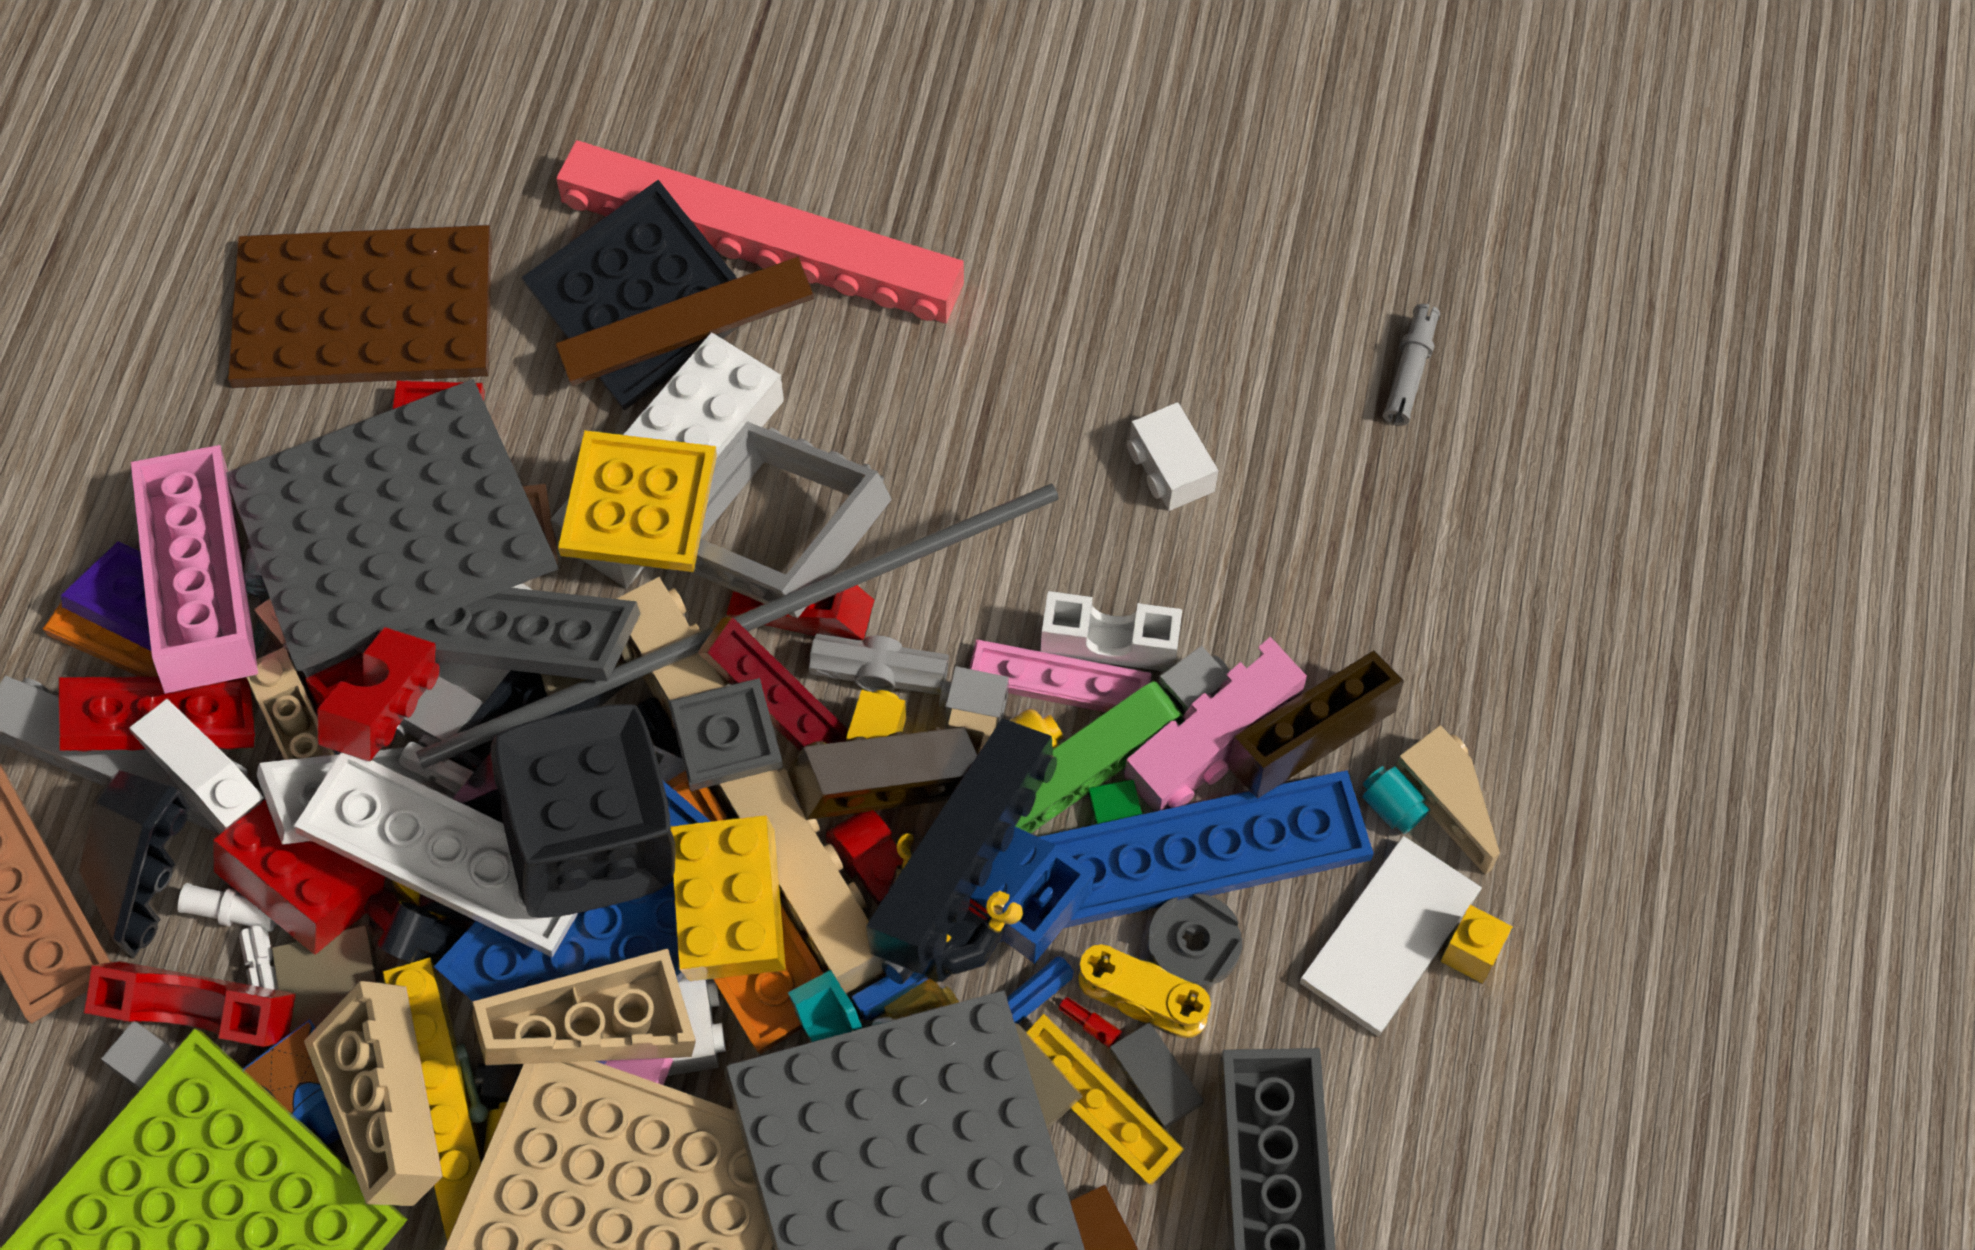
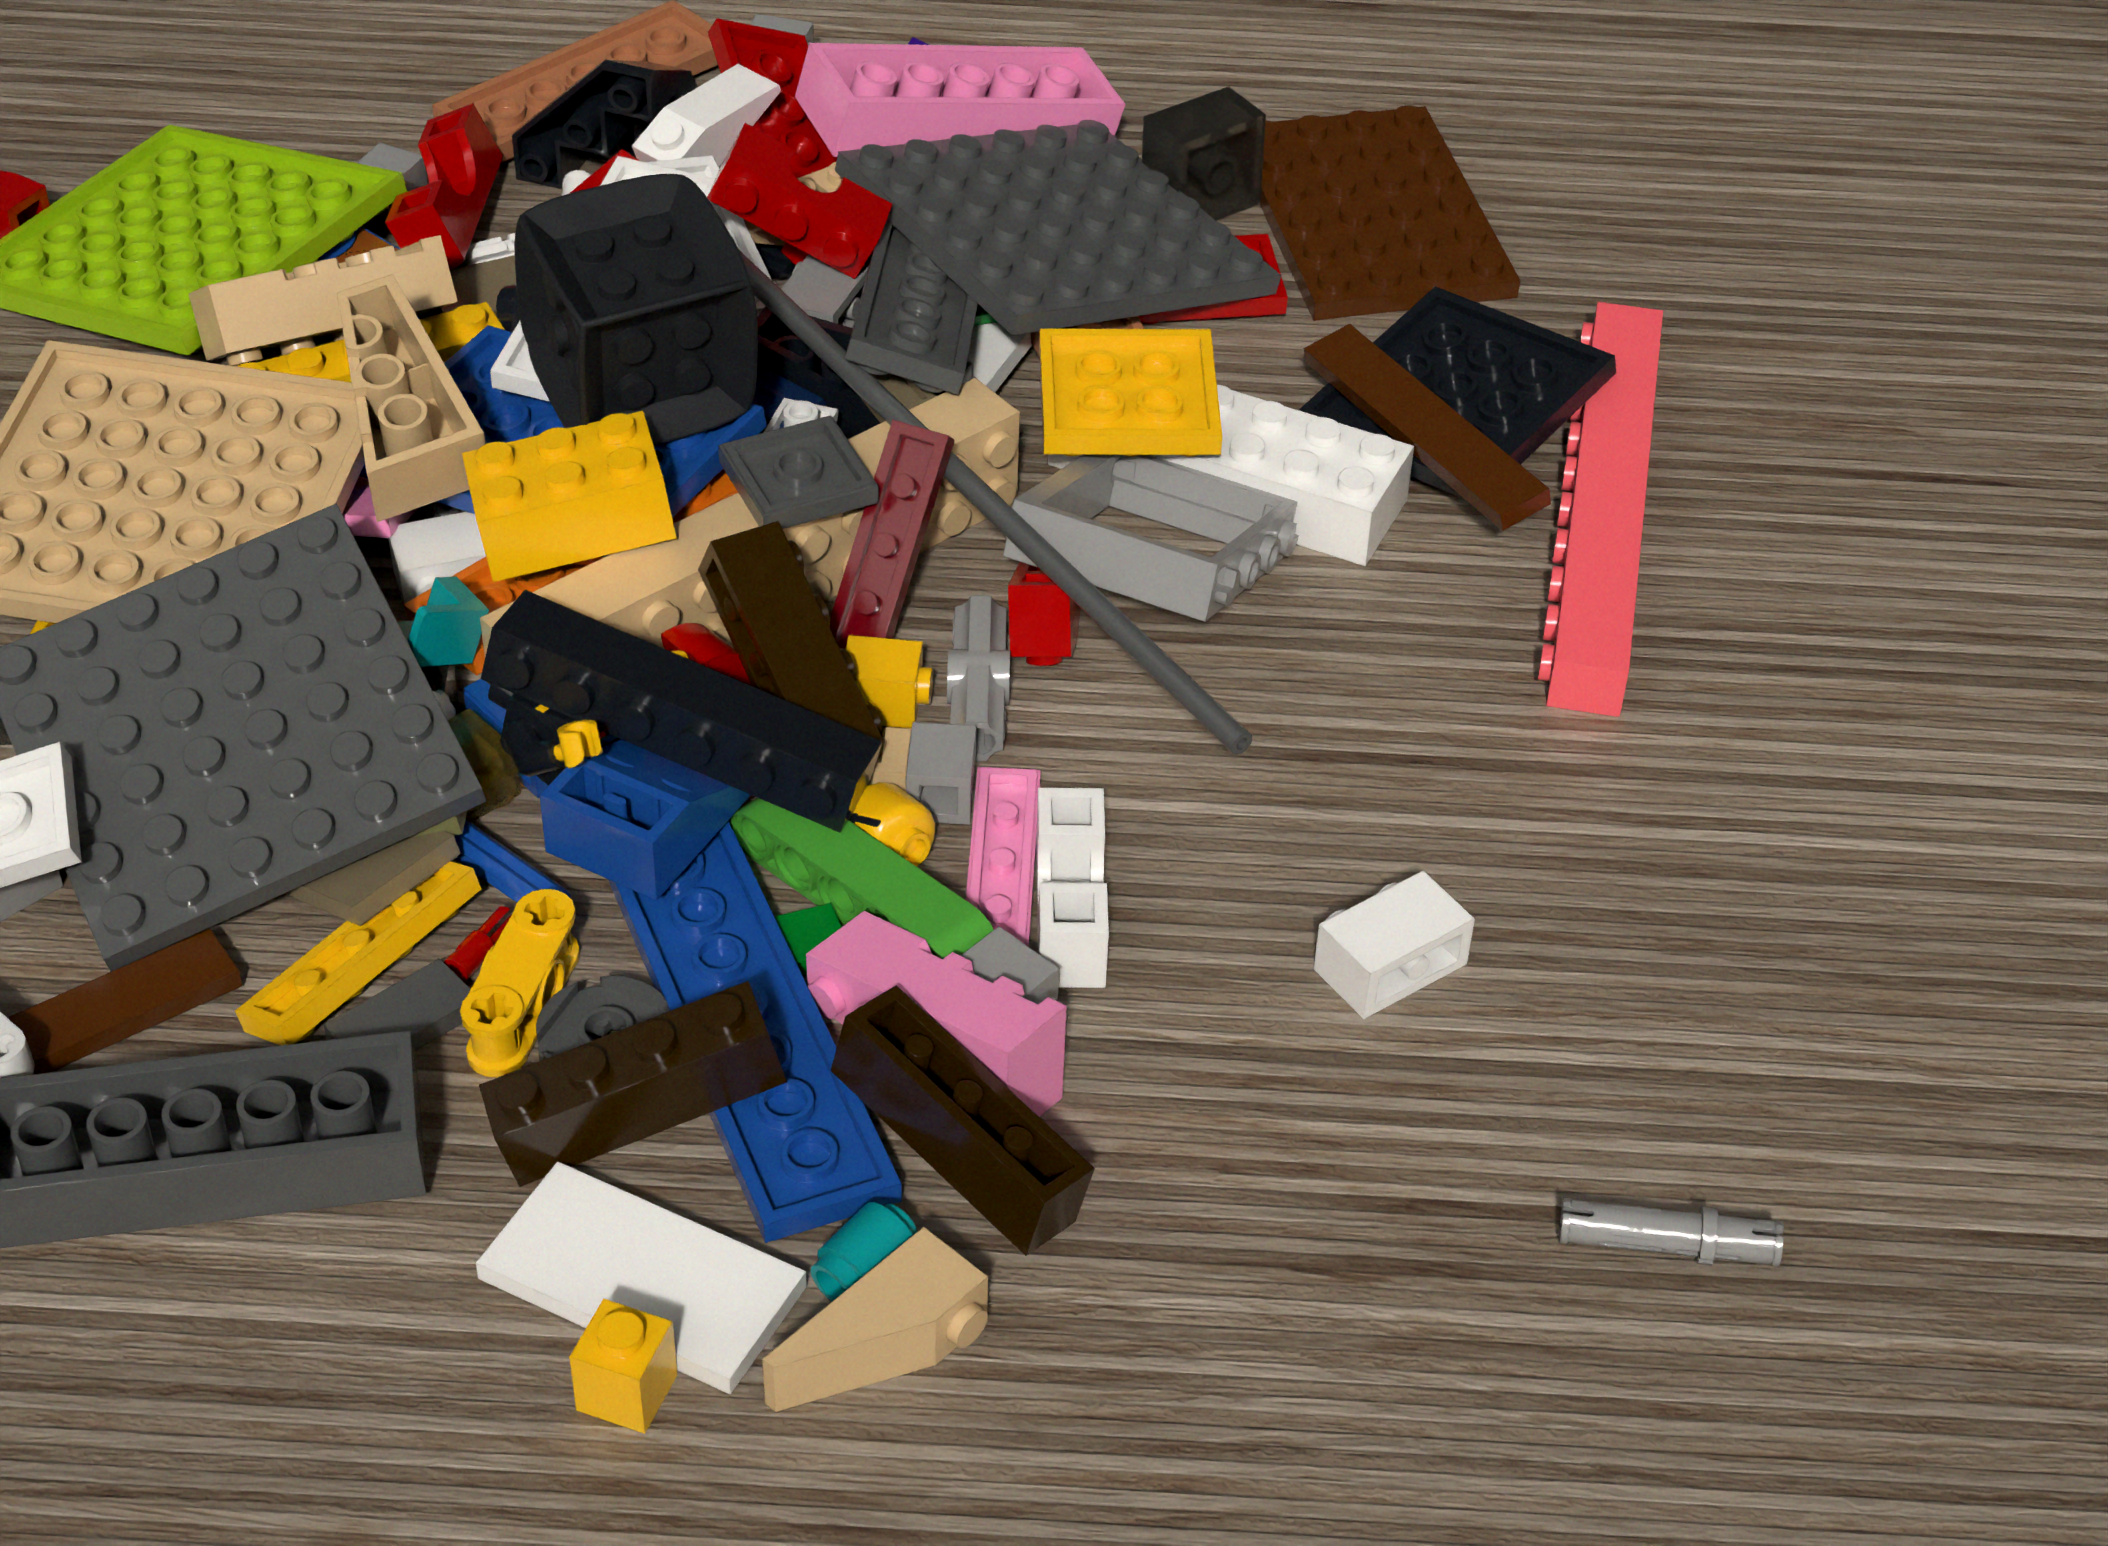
camera: 80 degrees right, 20 degrees down
none -> dark brown brick [479,981,787,1187]
none -> clear smoke brick [1142,86,1266,220]

